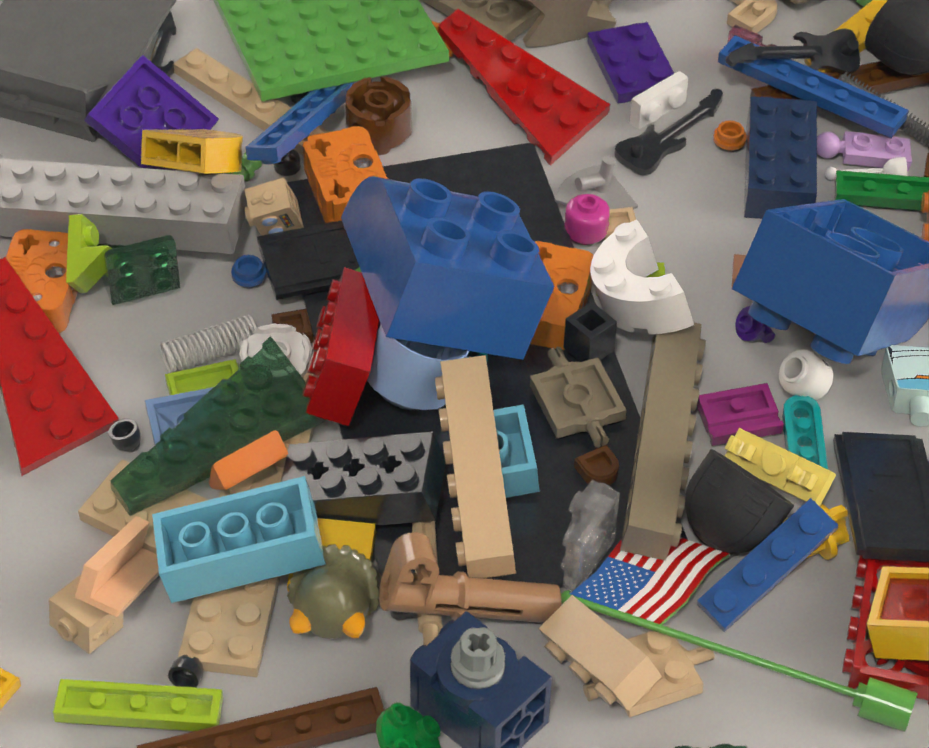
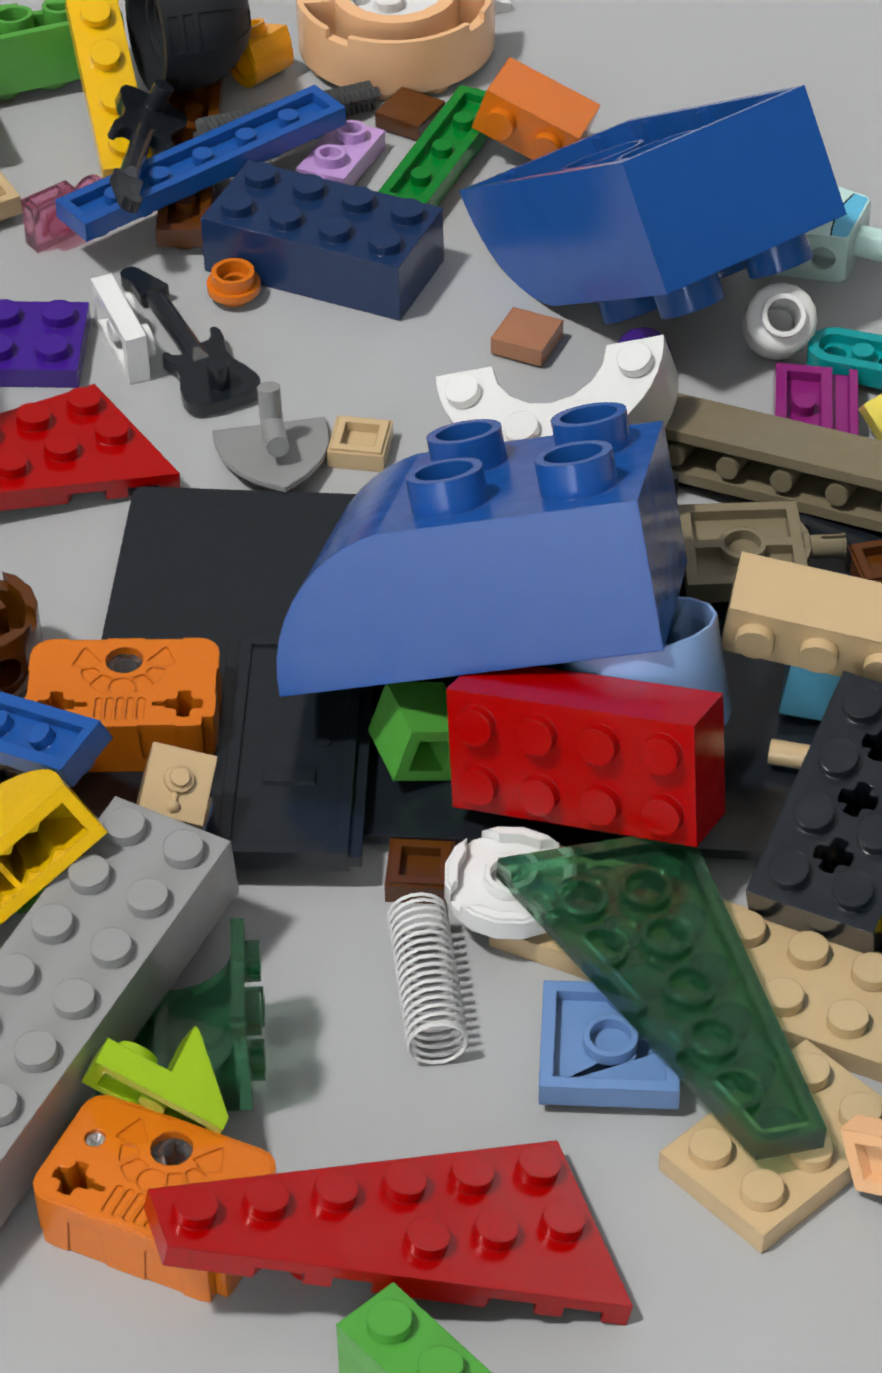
camera: 70 degrees left, 5 degrees down
black hinge [108,419,141,451] -> none
lime tile [165,359,245,398] -> none
orange slope [209,430,289,490] -> none
blue plate [231,255,266,287] -> none
dark pink head [565,194,610,245] -> none
white hinge [825,157,907,180] -> none

